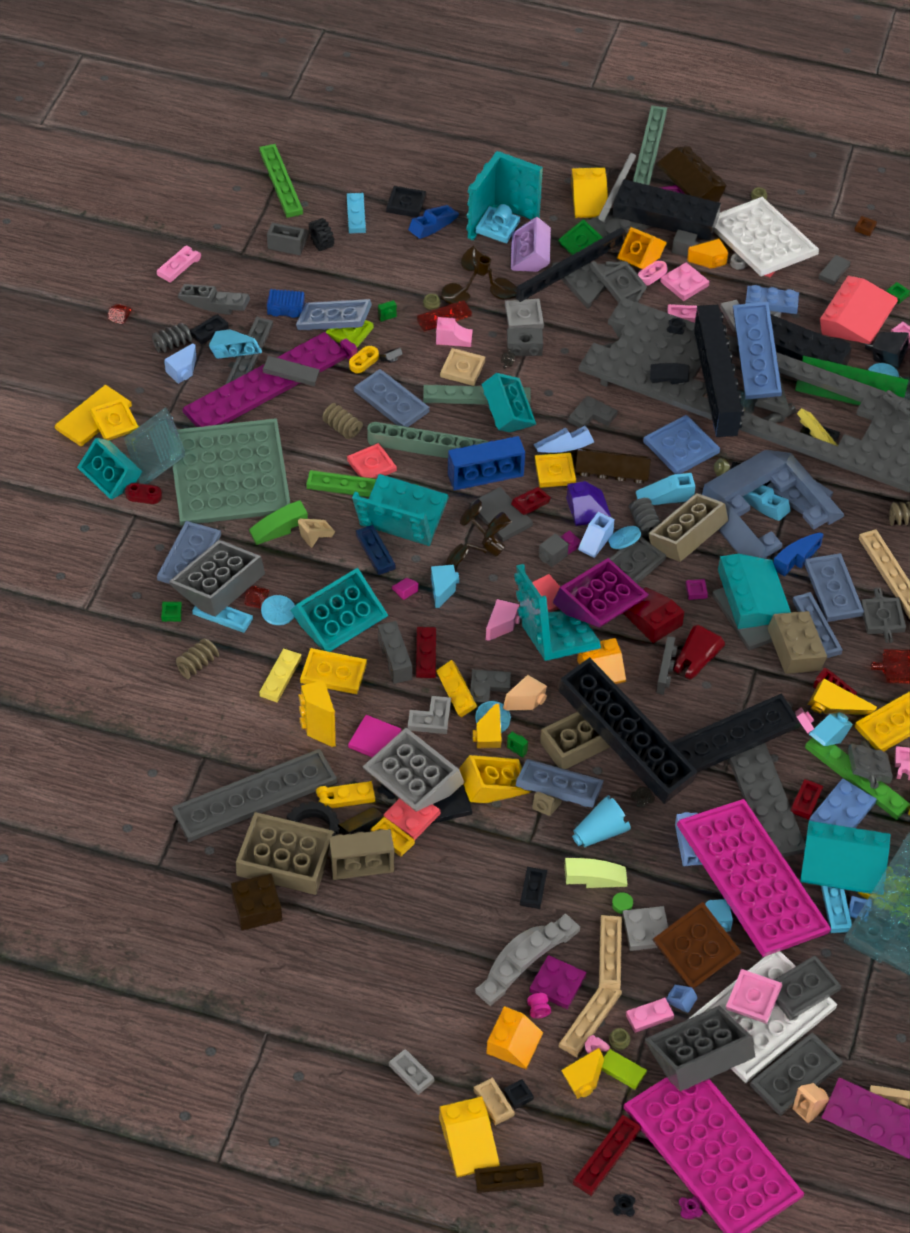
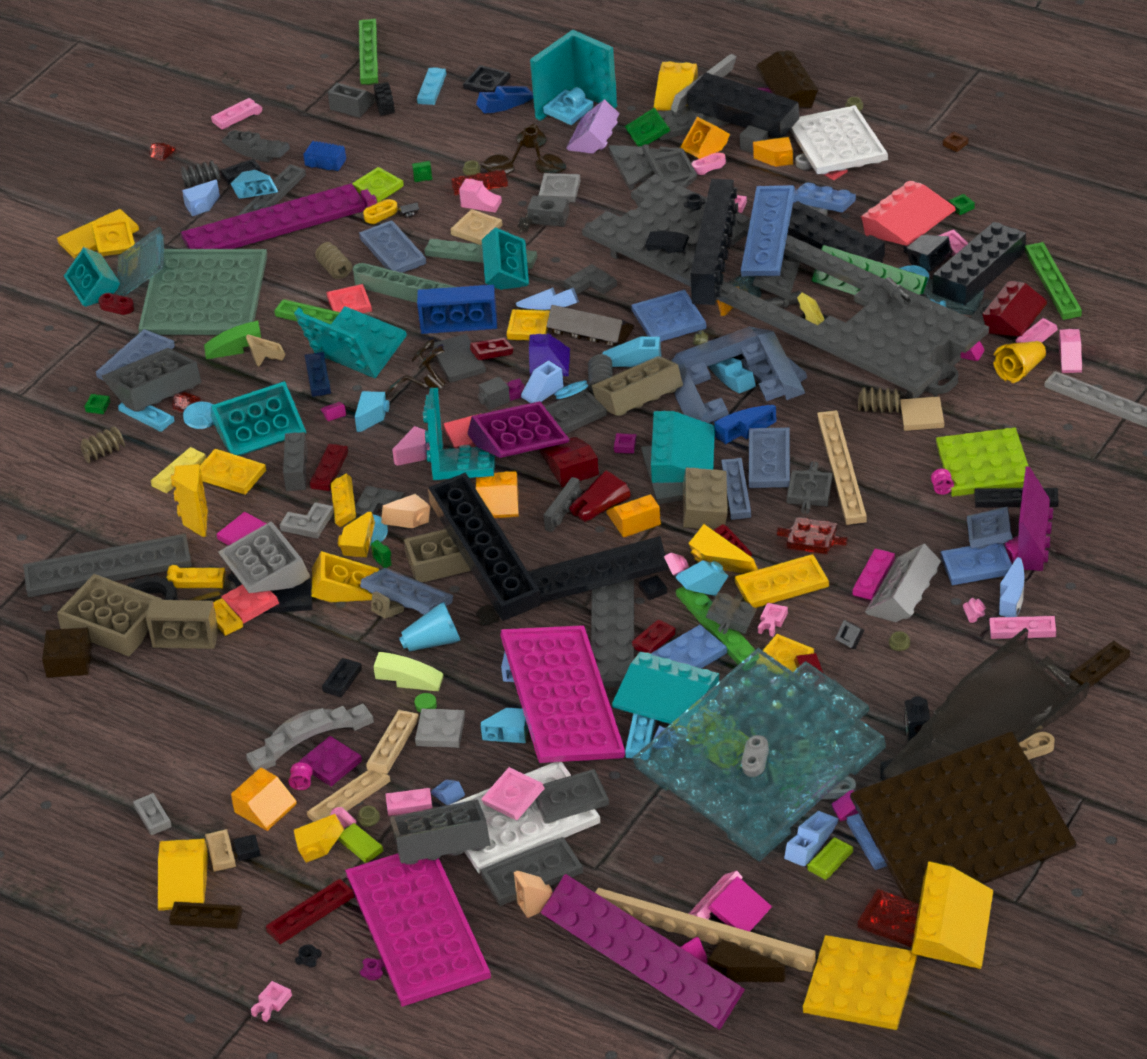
camera: 20 degrees right, 10 degrees down
dark grey tile [263,356,320,386] -> none
sand blue plate [296,299,372,330] -> none
black tile [516,227,626,302] -> none
sand green plate [633,105,667,185] -> none
reddish brown plate [652,902,742,989] -> none
bright pink plate [660,262,709,301] -> none
dark grey tile [819,255,851,286] -> none
none -> light orange slope [606,494,661,538]
none -> black plate [639,575,667,600]

